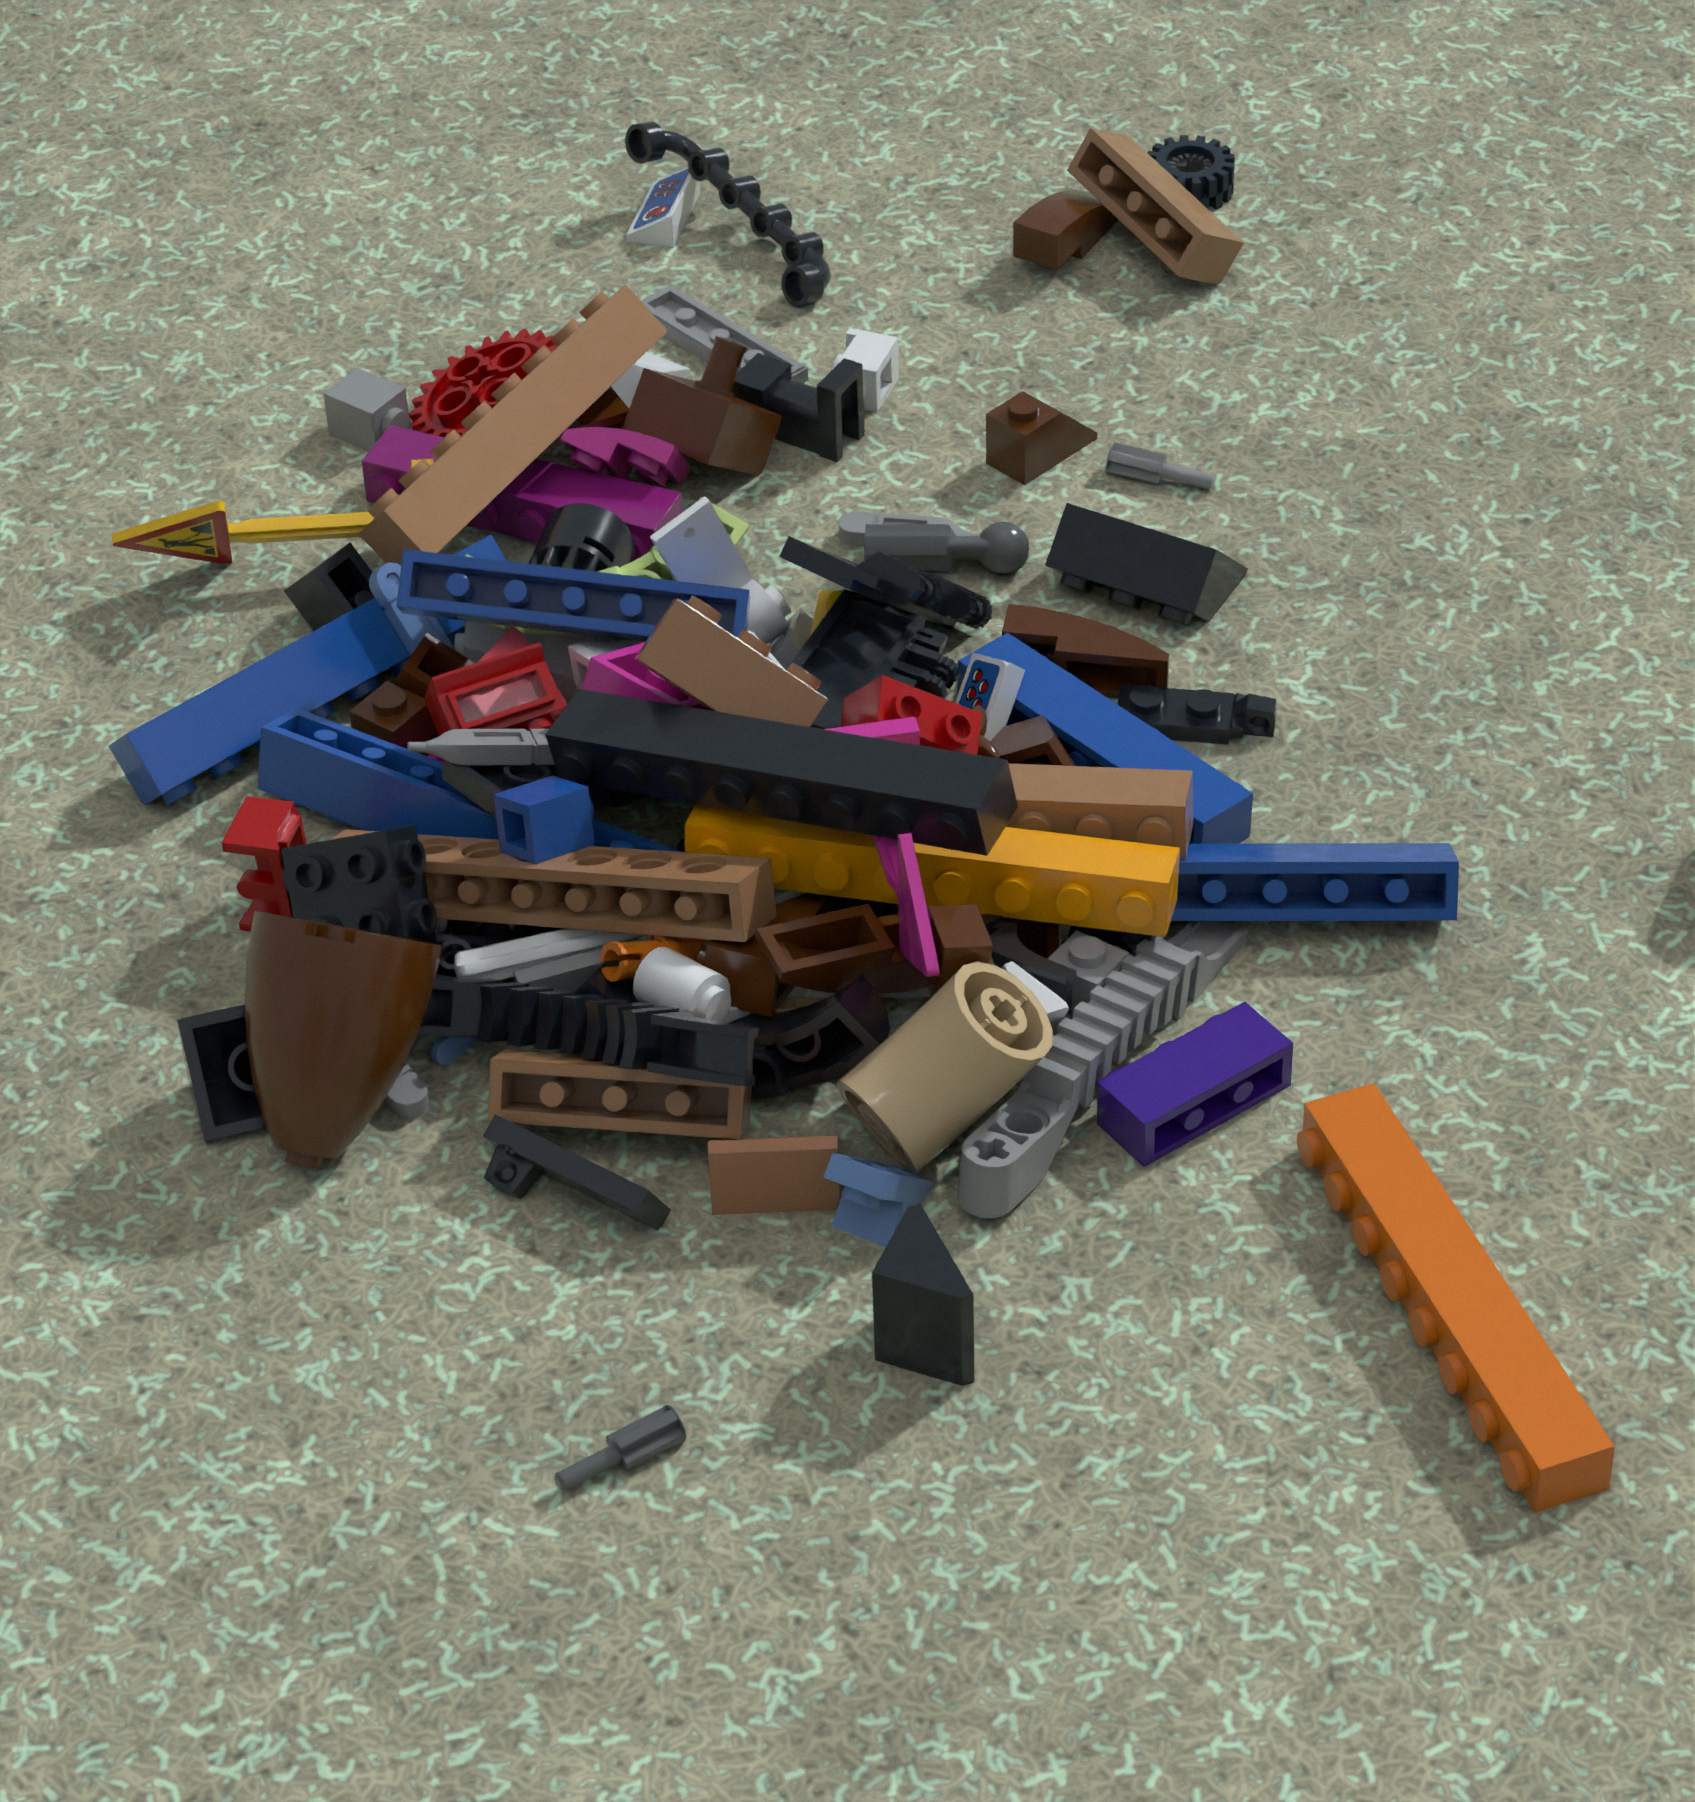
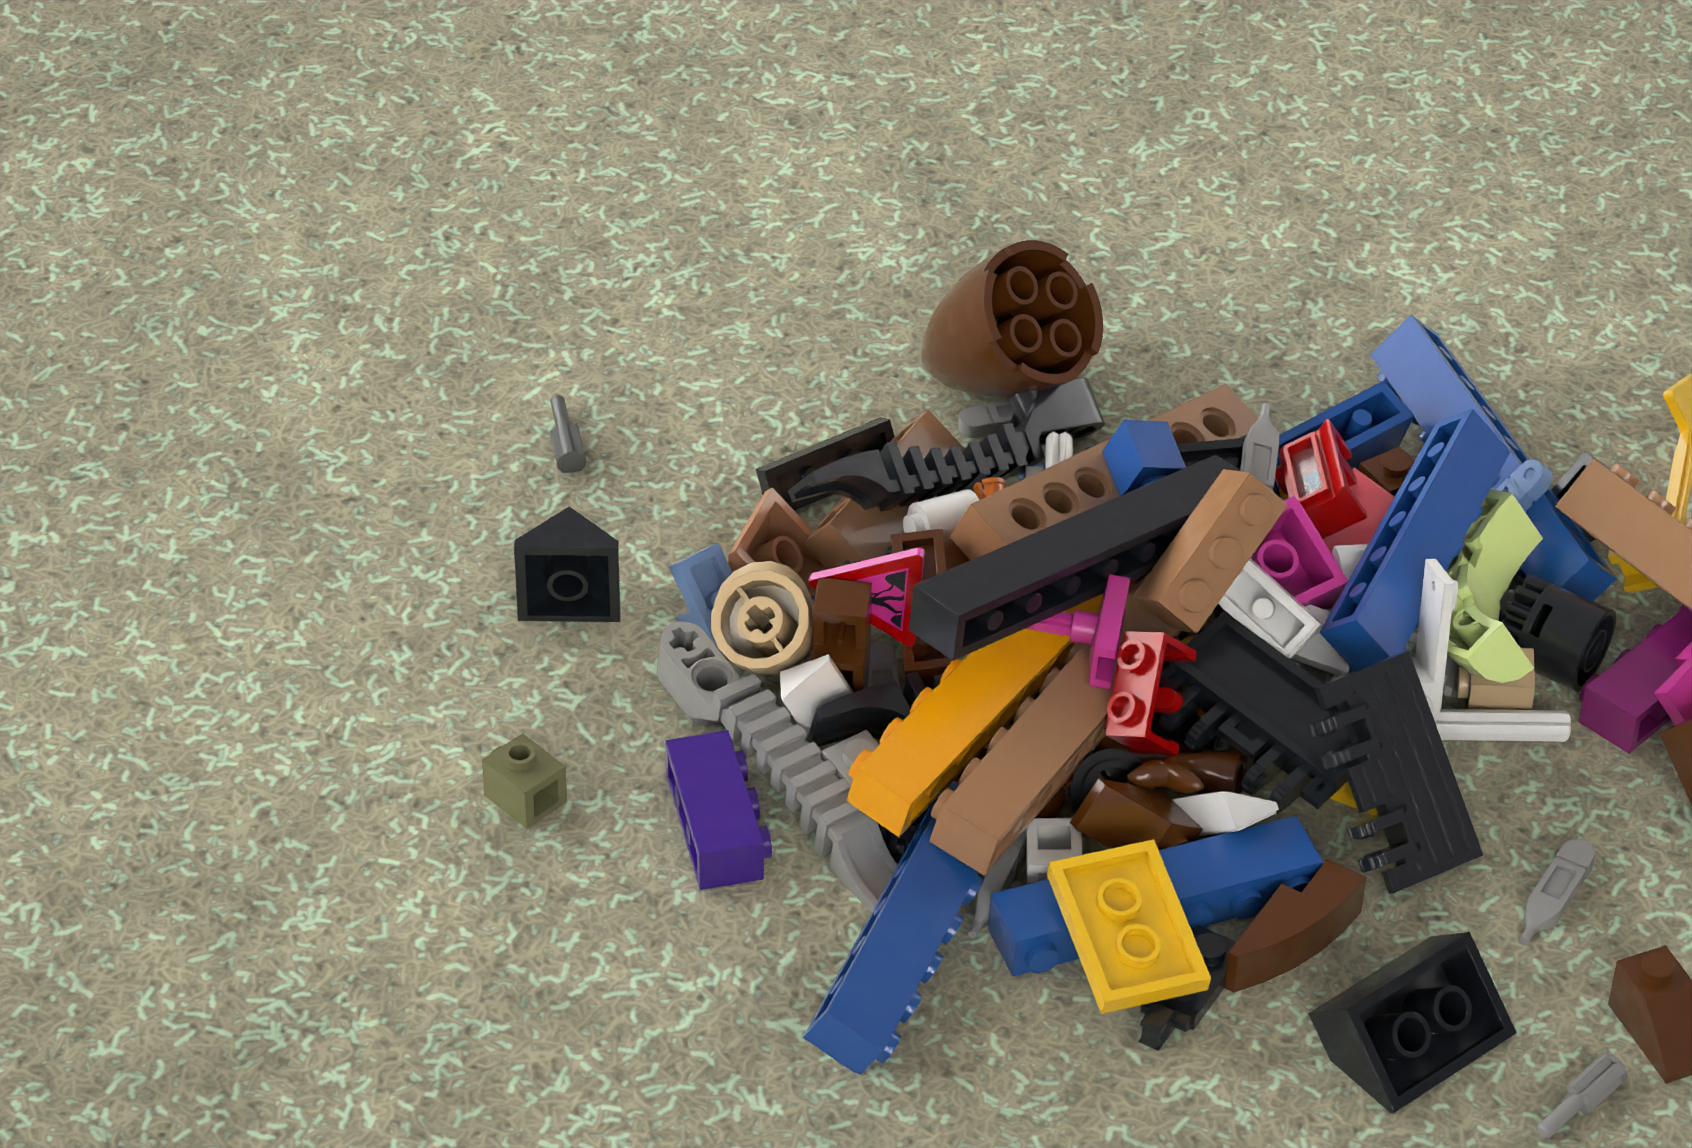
camera: 110 degrees right, 0 degrees up
red window [221,796,307,932] -> none
black brick [281,825,437,945] -> none
dark grey piece [864,521,1029,575] -> none
orange brick [1297,1083,1615,1513] -> none
none -> olive brick [482,733,567,829]
none -> yellow plate [1047,839,1211,1014]

